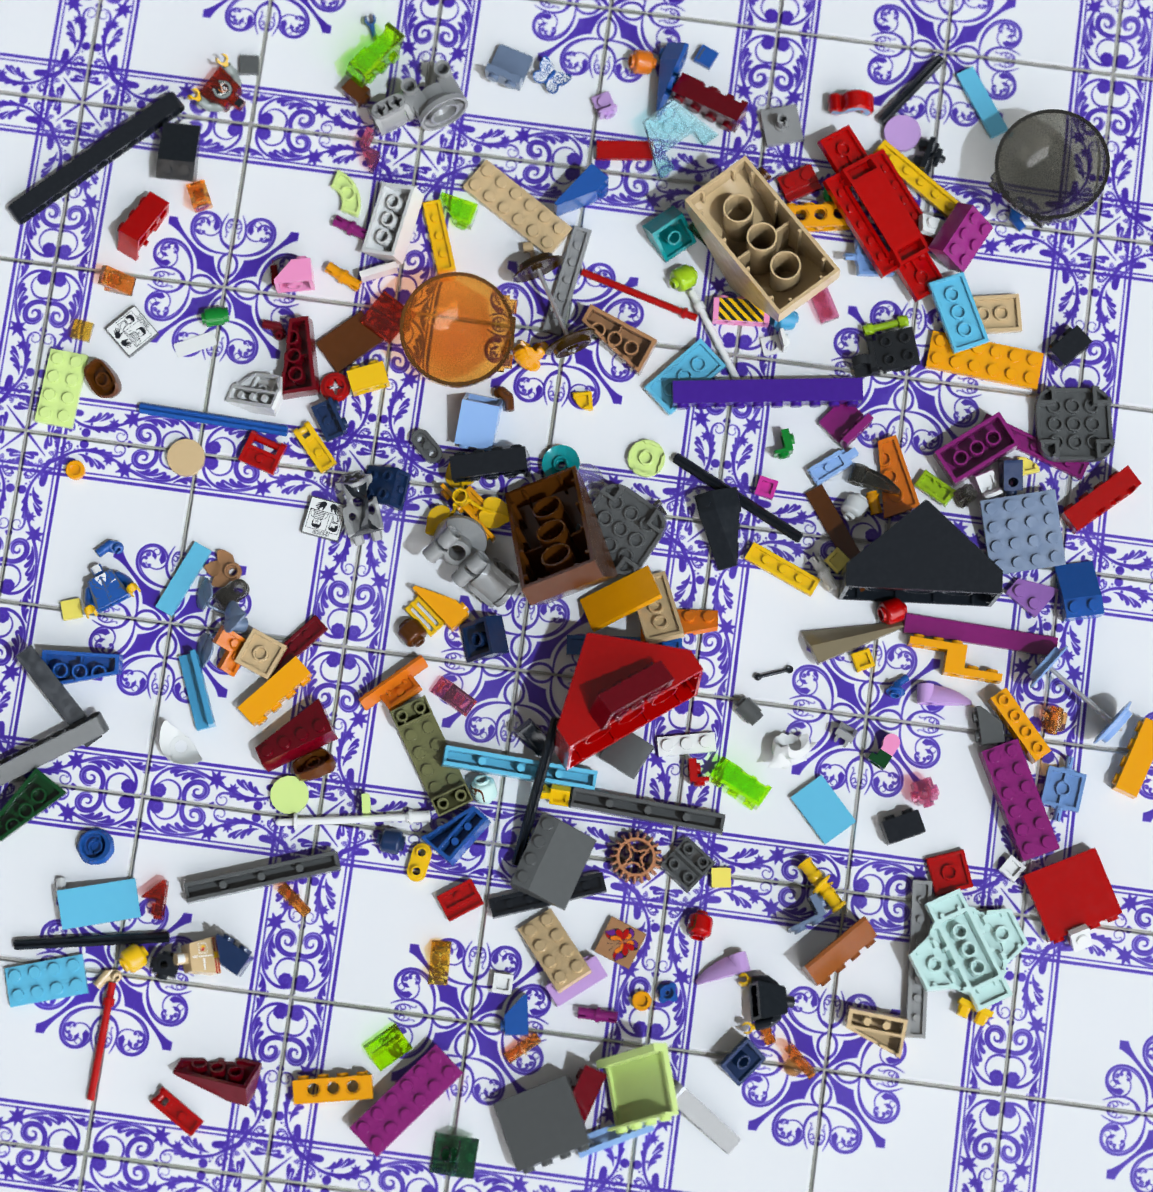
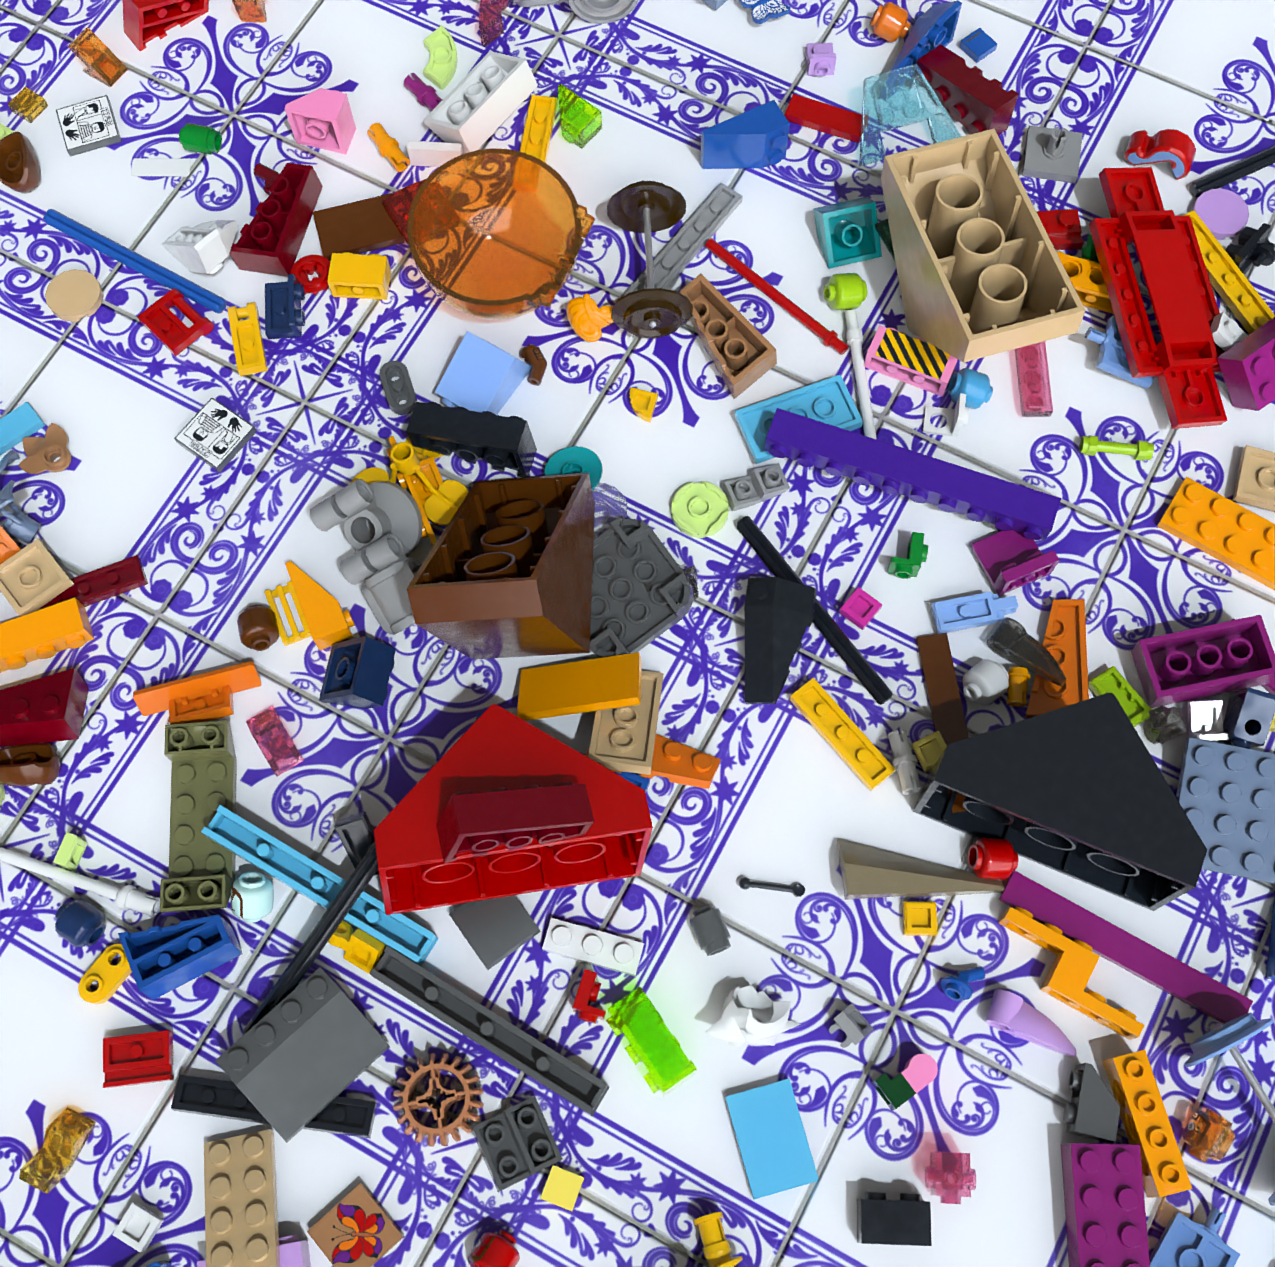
camera: 25 degrees right, 10 degrees down
clear smoke piece [212,579,250,611] -> none
light grey hips [335,470,384,546] -> none
dark blue bracket [360,465,411,511] -> none
tan plate [462,159,573,254] -> none
black plate [851,327,920,378] -> none
medium azure tile [927,272,989,354] -> none
medium lavender wing [1005,578,1059,618] -> none
none -> light grey slope [721,463,790,511]

